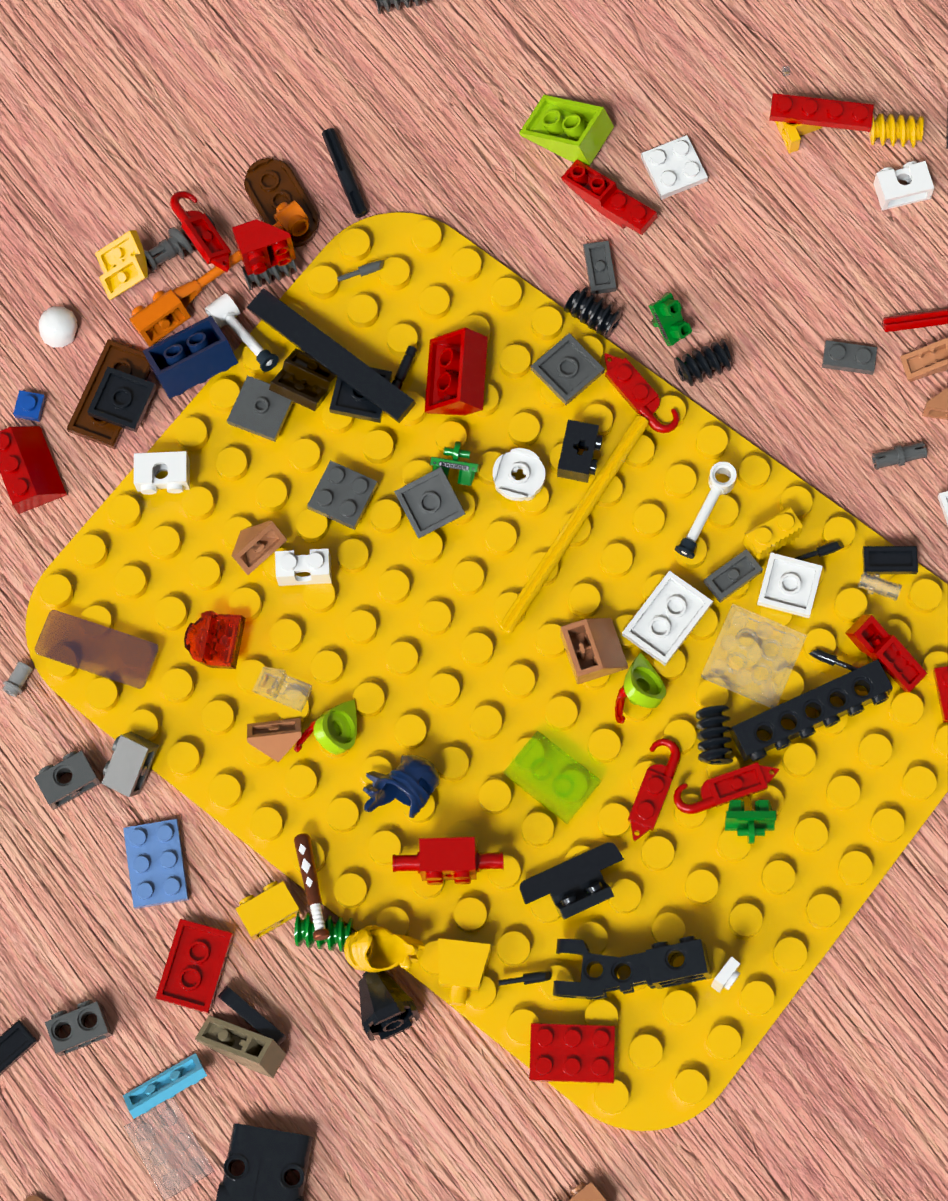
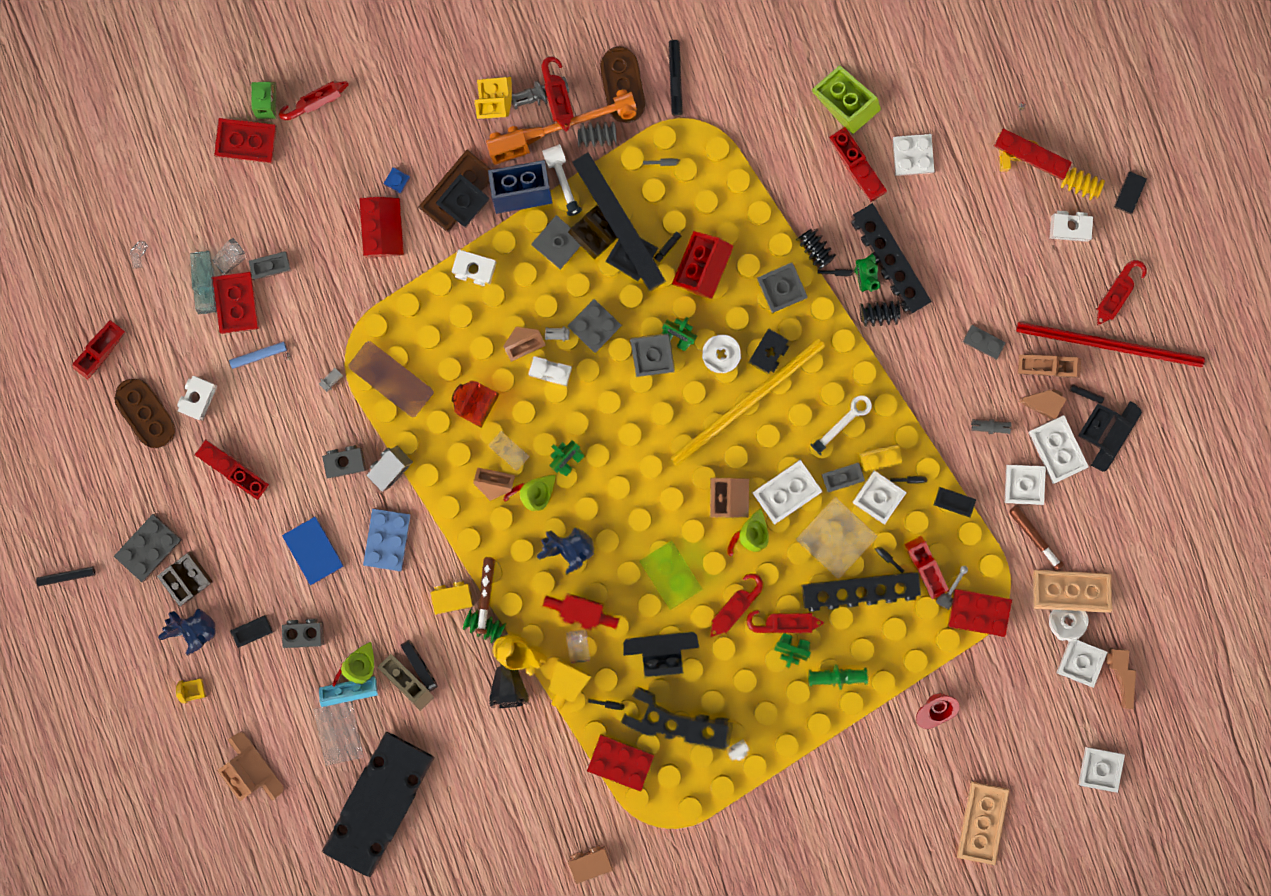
camera: 20 degrees right, 15 degrees up
white hair [39,306,78,347] -> none
red plate [155,919,233,1014] -> none
red slope [232,219,296,275] -> none
dark grey plate [583,241,616,294] -> none
red plate [604,353,679,433] -> none
black piece [696,705,733,765] -> none
clear pin [858,571,902,601] -> none
none -> blue tile [282,516,344,585]
none -> lime piece [332,642,374,686]
none -> light grey pin [545,326,570,342]
none -> green hips [549,440,585,476]
none -> clear slope [567,630,590,663]
none -> green piece [808,665,868,690]
none -> black piece [818,269,854,277]
none -> black brick [851,203,932,315]
none -> hinge [936,566,968,610]

